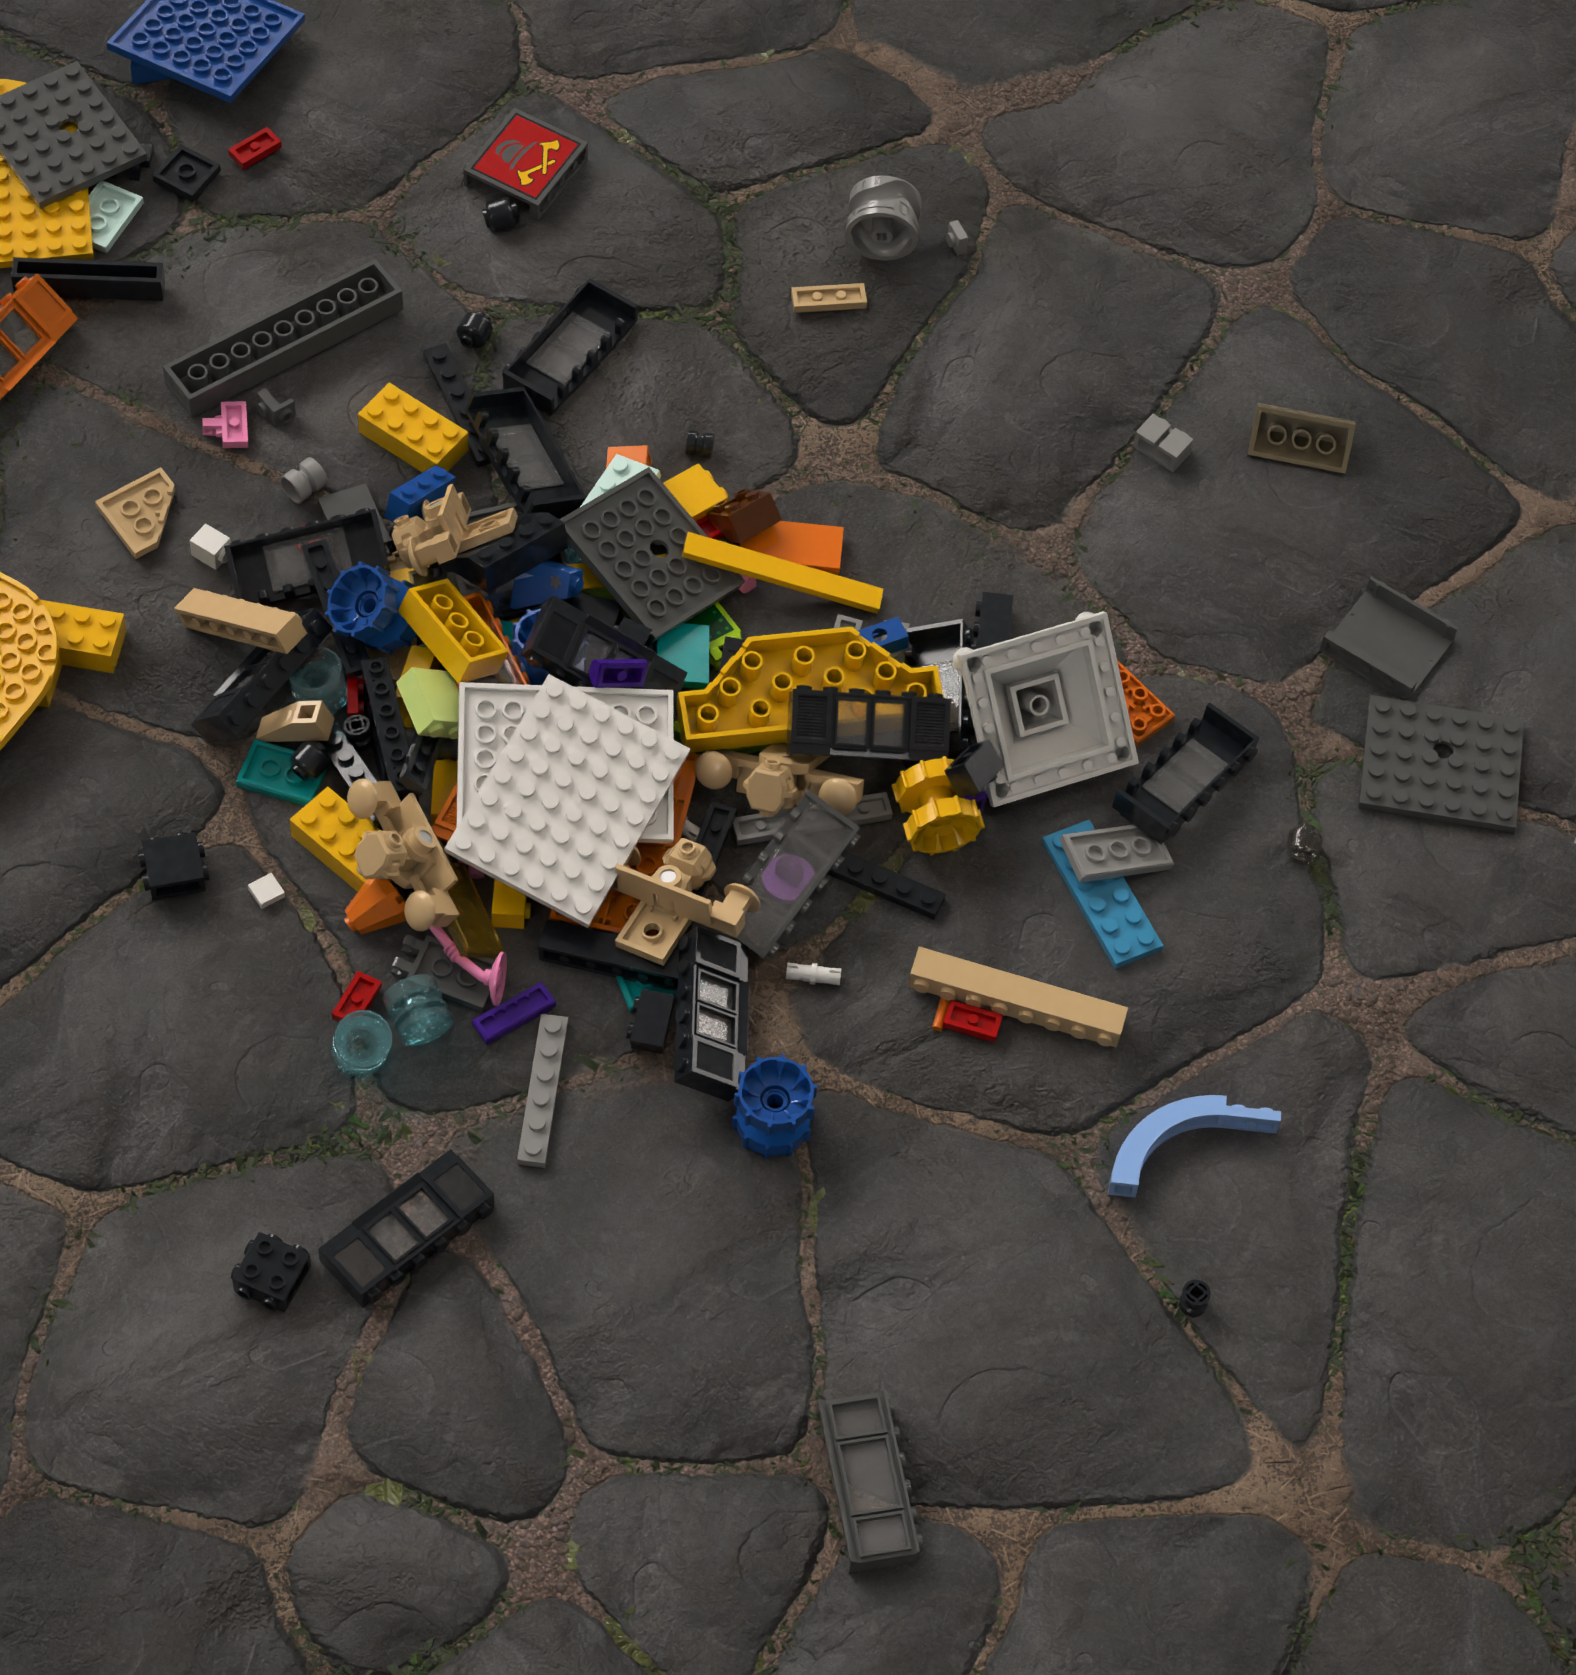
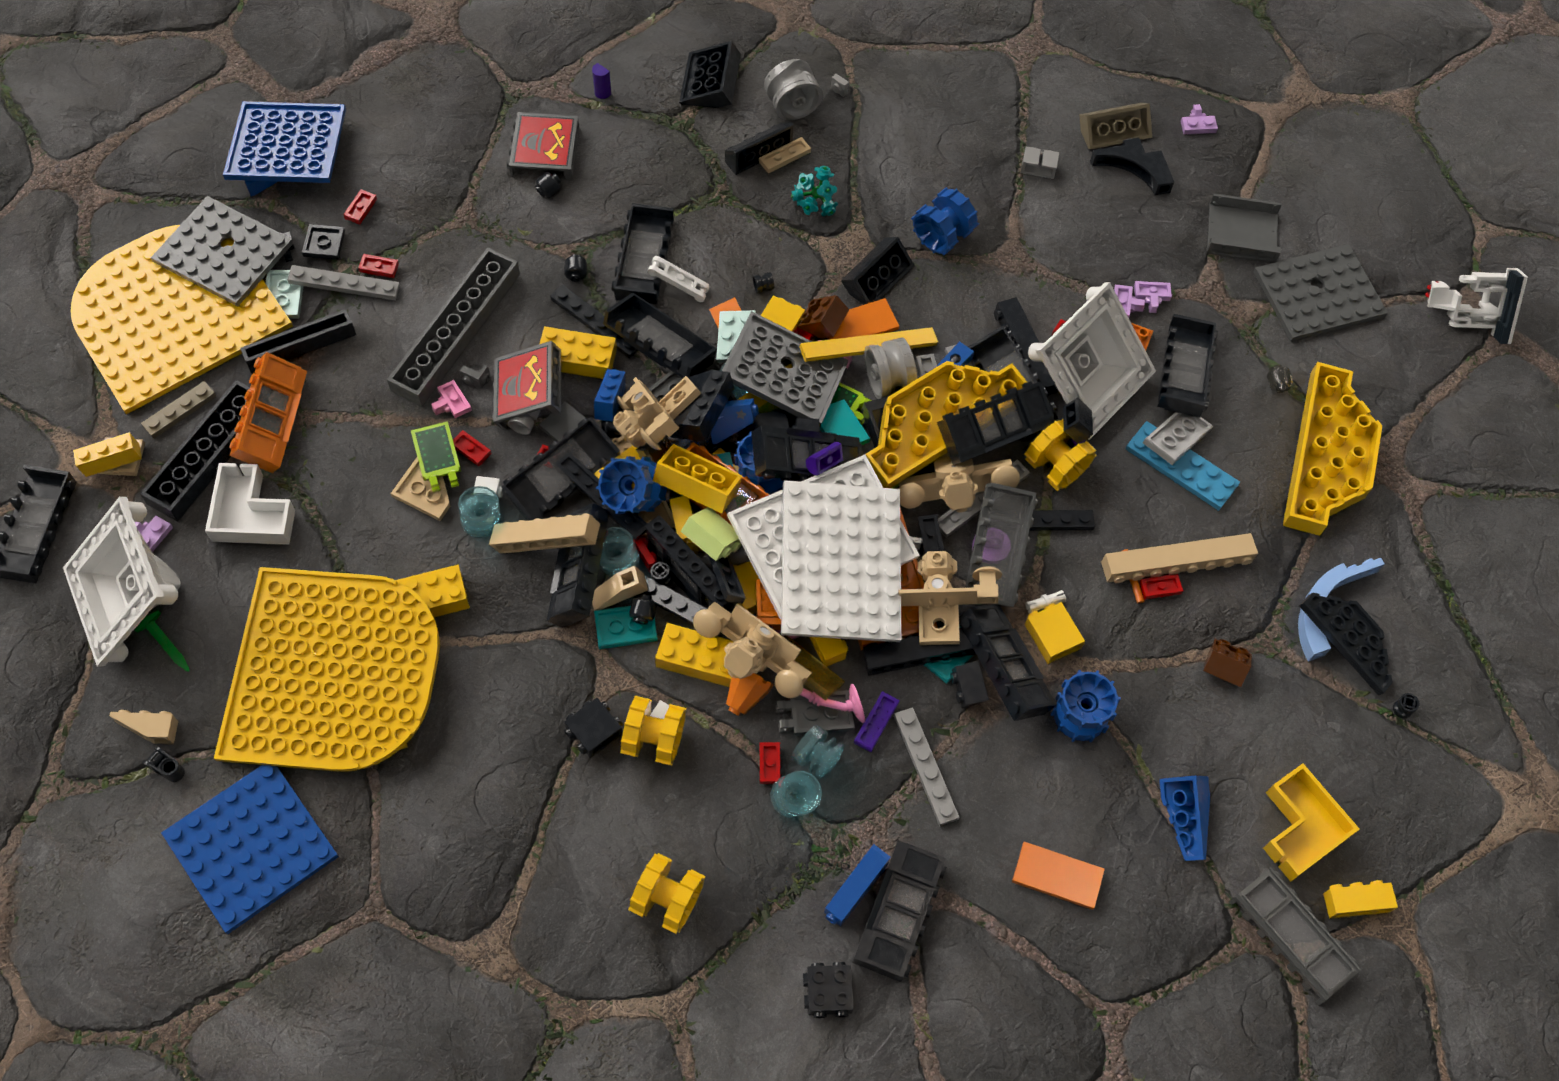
camera: 25 degrees left, 5 degrees up
none -> light grey plate [287,265,400,301]
none -> plate [358,254,399,278]
none -> tile [411,421,461,492]
none -> red plate [453,430,492,466]
none -> clear light blue wheel [458,486,501,537]
none -> panel [492,341,561,430]
none -> dark purple brick [592,63,612,99]
none -> yellow piece [620,696,687,766]
none -> yellow piece [628,853,706,934]
none -> white plate [647,256,710,302]
none -> black slope [679,41,741,108]
none -> black slope [725,122,793,175]
none -> teal plant [791,166,838,216]
none -> blue slope [824,844,891,926]
none -> black slope [841,237,914,305]
none -> light grey piece [864,337,917,399]
none -> blue piece [911,187,979,255]
none -> orange tile [1012,842,1104,910]
none -> yellow brick [1025,602,1085,664]
none -> black arch [1090,137,1174,196]
none -> lavender hinge [1114,284,1145,318]
none -> lavender hinge [1134,281,1172,313]
none -> blue wedge [1160,775,1210,861]
none -> lavender hinge [1181,104,1218,134]
none -> reddish brown slope [1203,639,1252,687]
none -> yellow piece [1263,763,1359,882]
none -> yellow brick [1283,362,1382,536]
none -> black plate [1299,593,1393,696]
none -> yellow brick [1323,880,1398,919]

